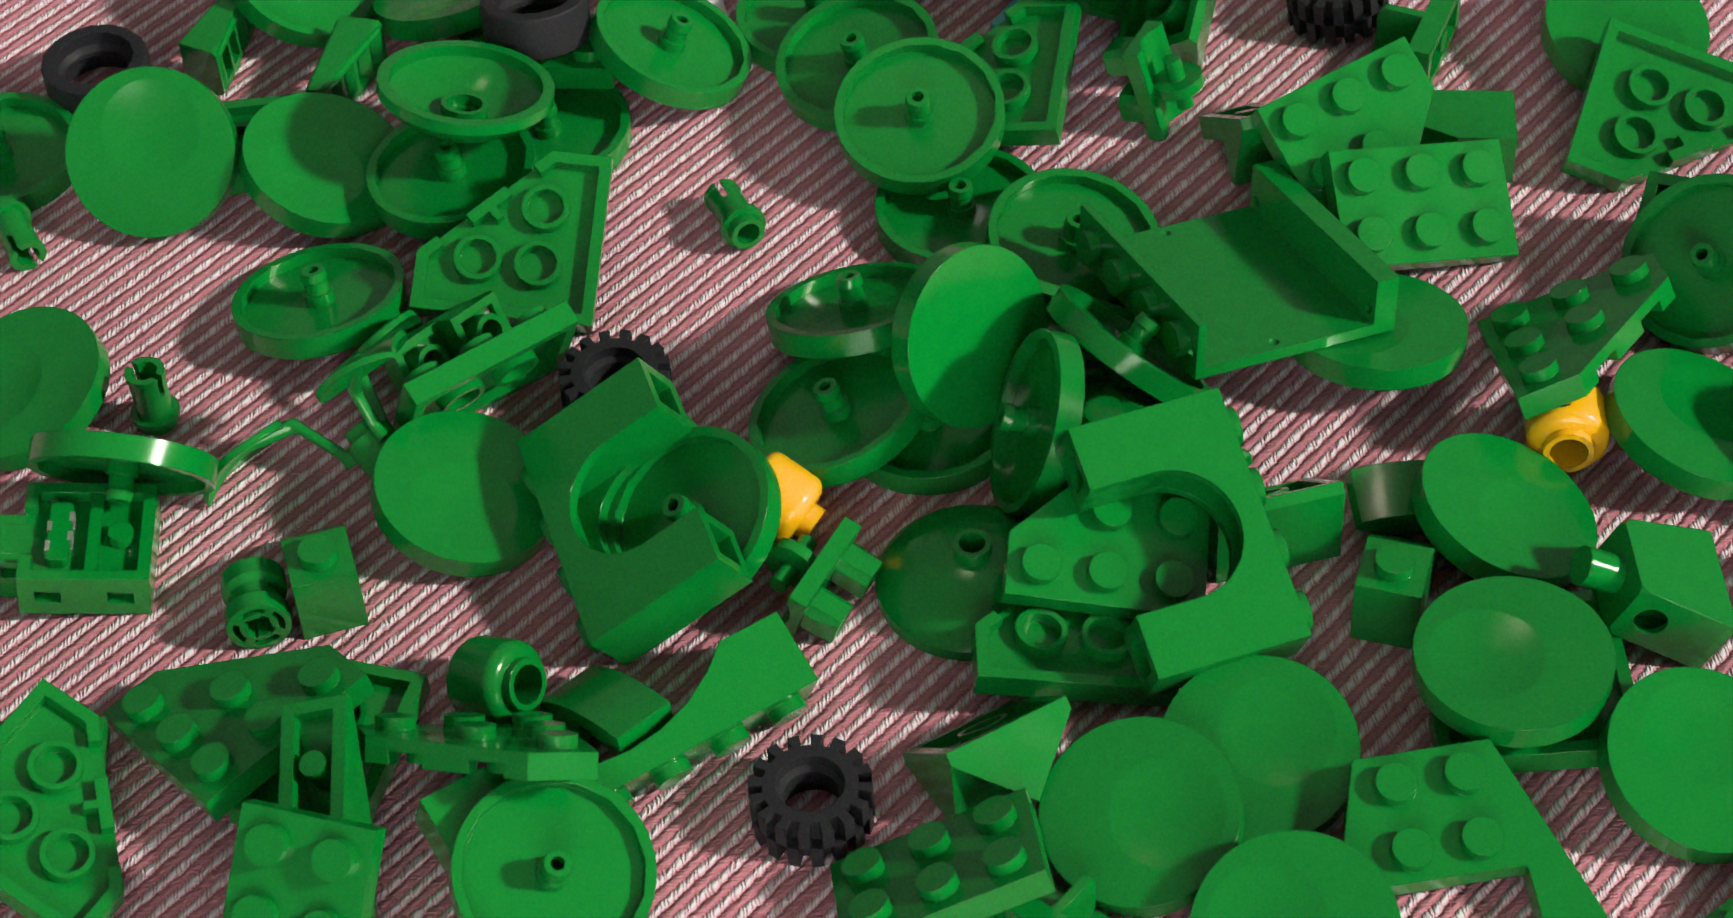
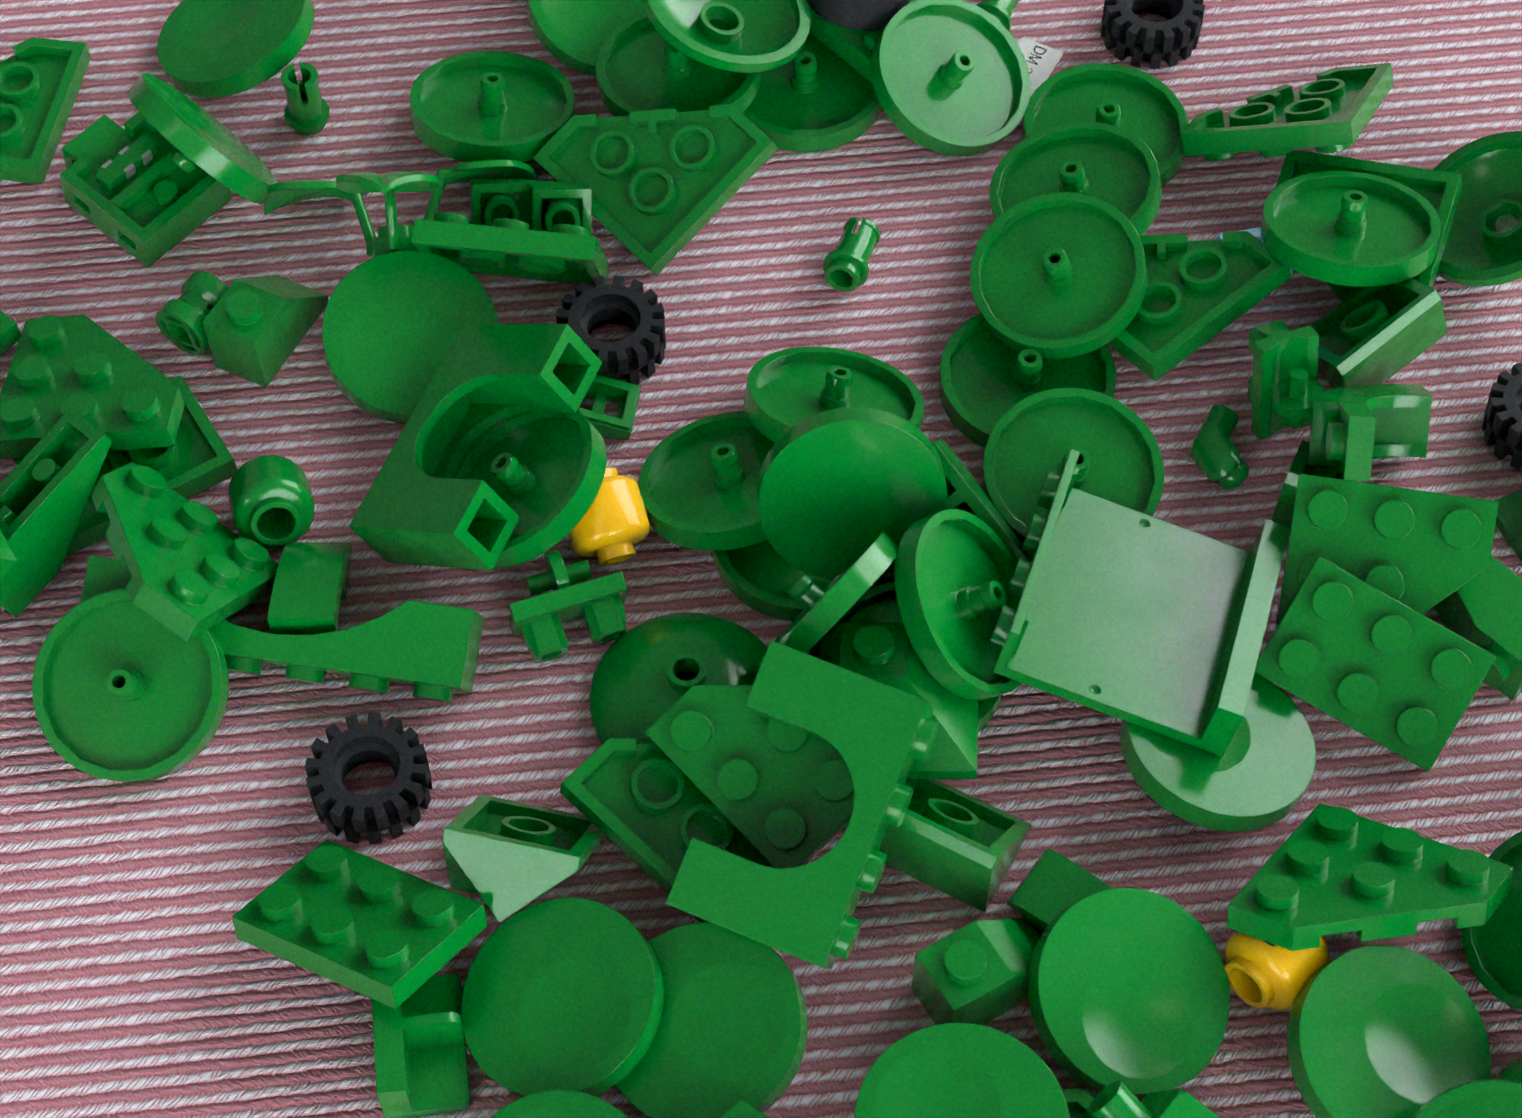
camera: 40 degrees right, 10 degrees up
none -> green arm [1191,405,1249,490]
none -> green arch [1307,384,1432,481]

